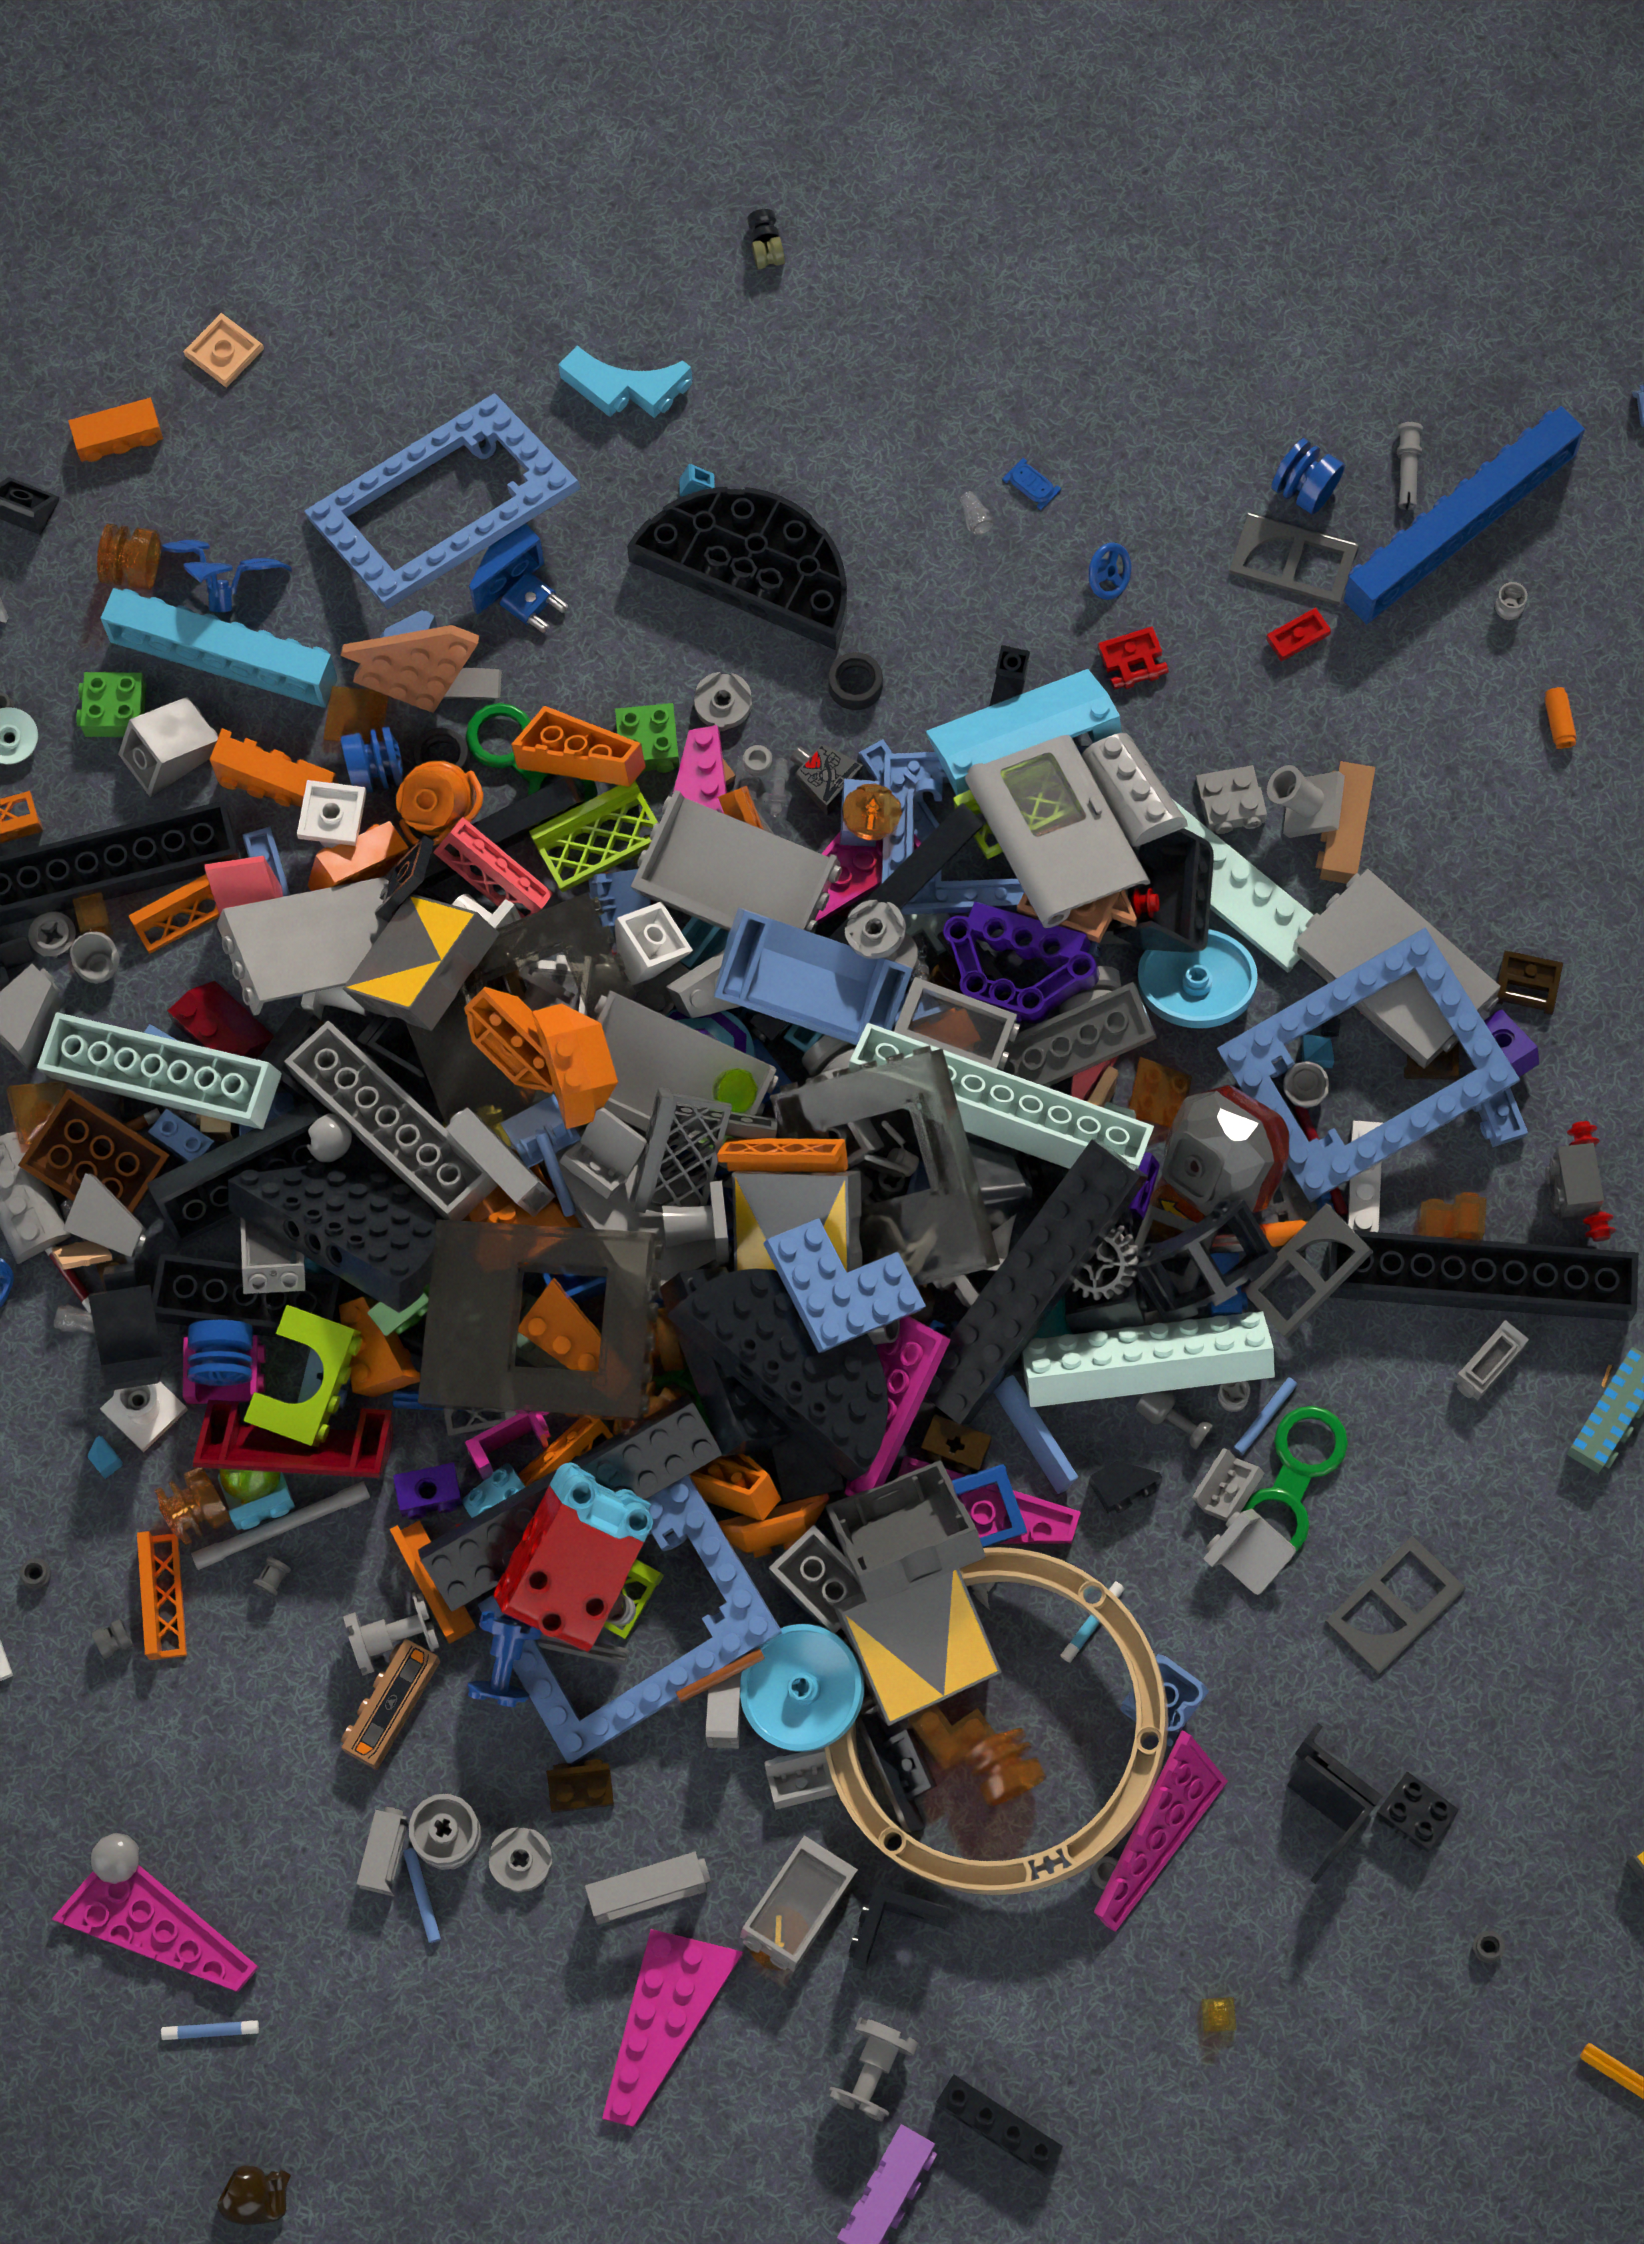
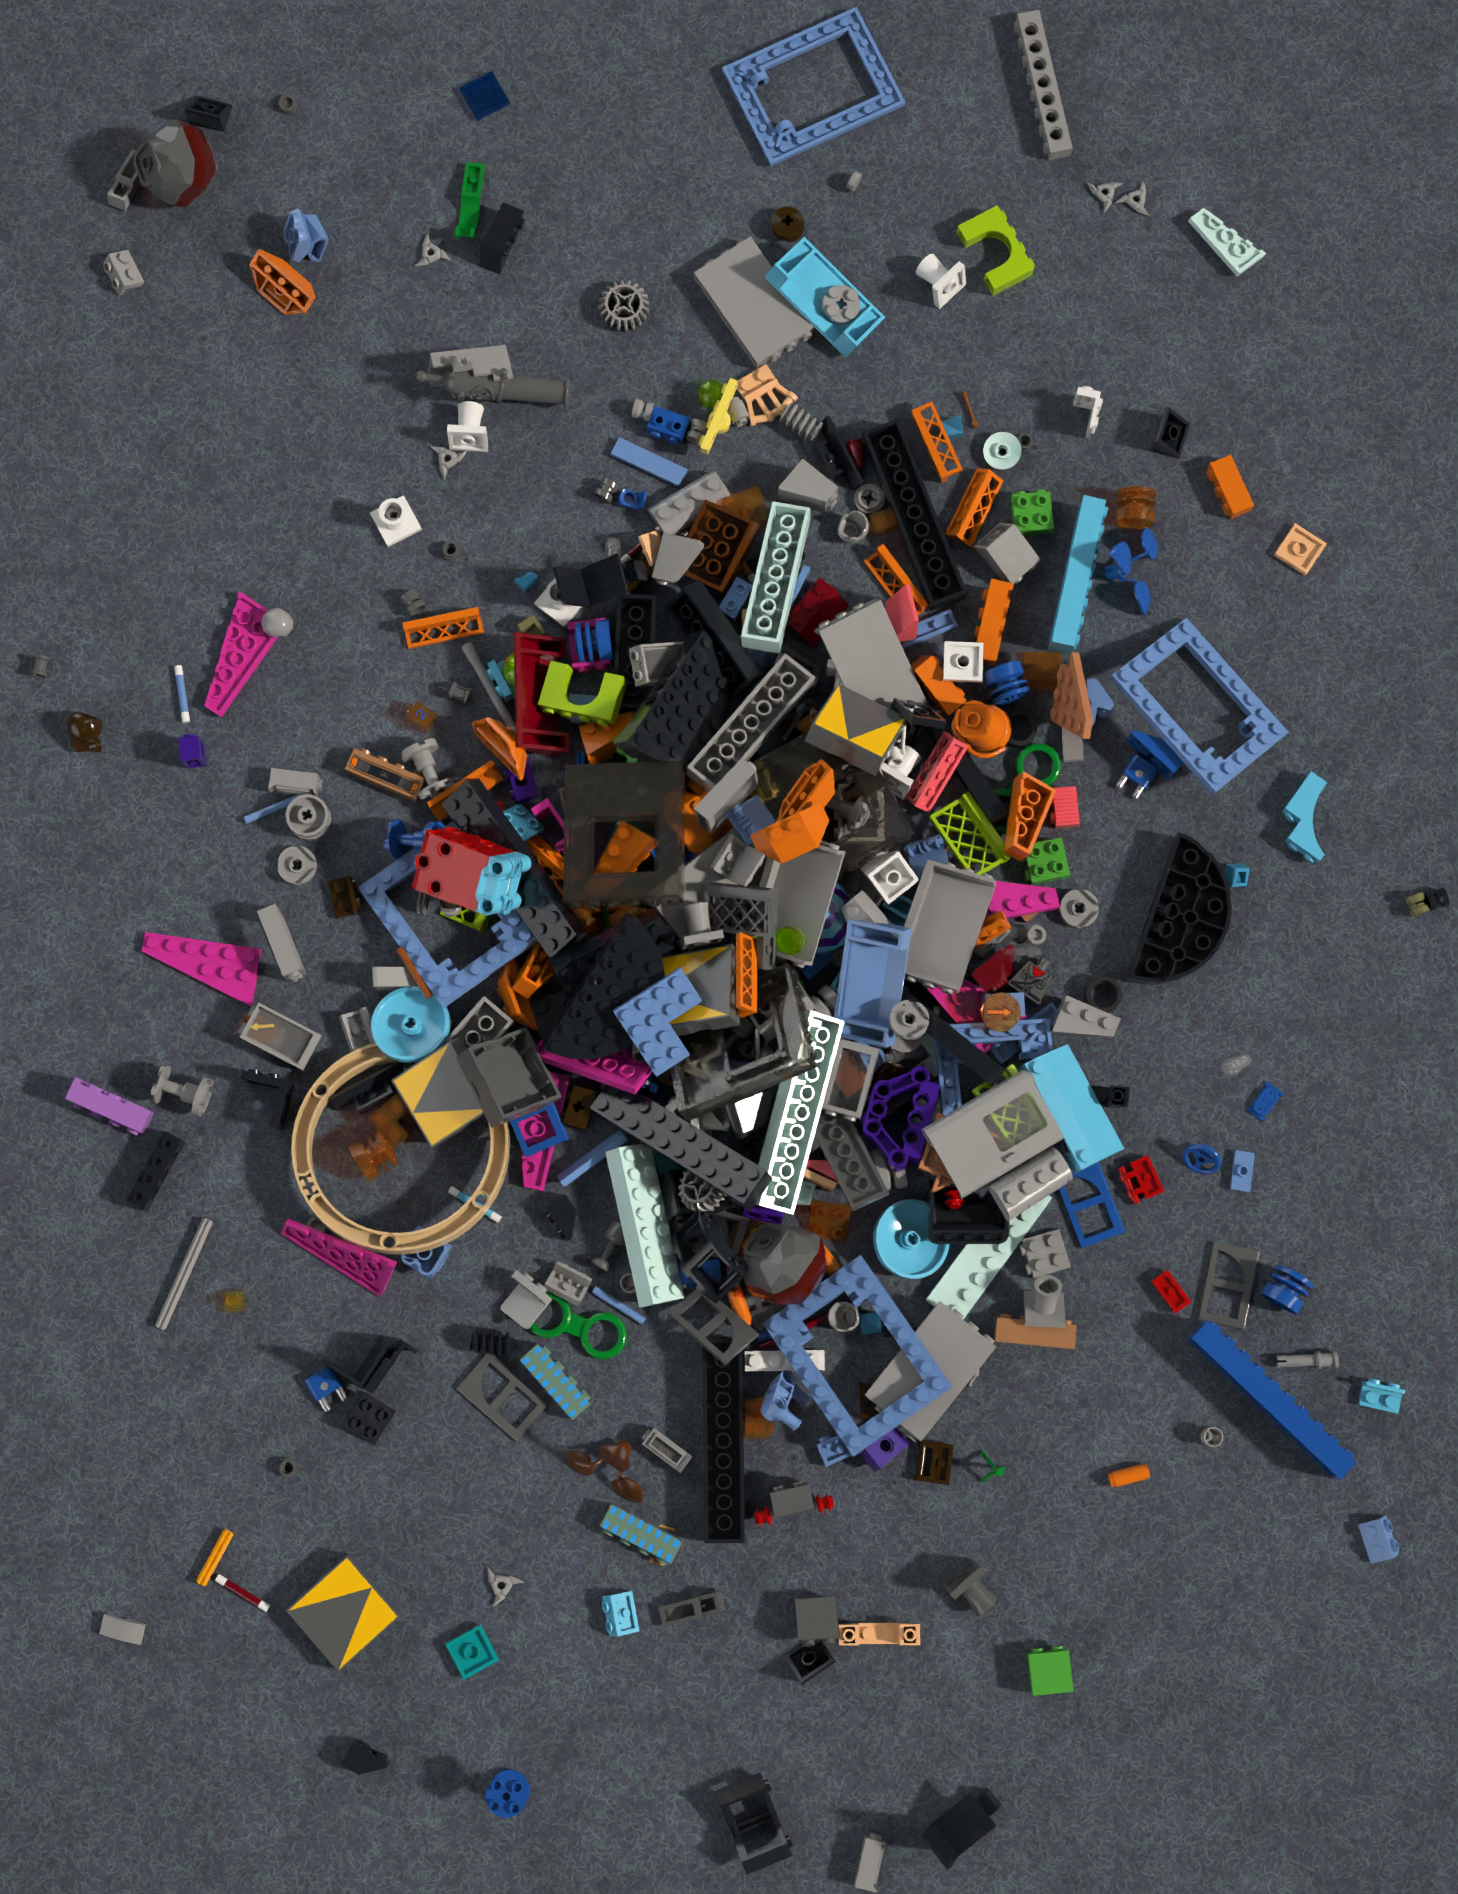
camera: 80 degrees right, 10 degrees up
clear orange wheel [154,1467,232,1546] -> none
light grey hair [307,1114,352,1162] -> none
medium blue bar [535,1130,576,1217] -> none
none -> light grey axle [155,1218,213,1330]
none -> dark purple brick [178,734,207,769]
none -> blue piece [304,1367,348,1412]
none -> clear orange brick [406,701,438,733]
none -> black piece [470,1327,513,1358]
none -> orange wedge [471,717,527,781]
none -> olive panel [517,615,547,636]
none -> sand green brick [520,1344,591,1420]
none -> reddish brown plant [564,1440,643,1502]
none -> medium blue piece [761,1370,810,1431]
none -> clear orange slope [796,707,818,735]
none -> orange fence [944,468,1003,547]
none -> dark red slope [971,944,1015,992]
none -> green plant [979,1450,1006,1483]
none -> coral brick [1050,786,1080,829]
none -> light grey wedge [1050,996,1121,1039]
none -> blue window [1059,1162,1126,1248]
none -> medium blue plate [1229,1150,1255,1192]
none -> medium azure bracket [1358,1378,1405,1414]

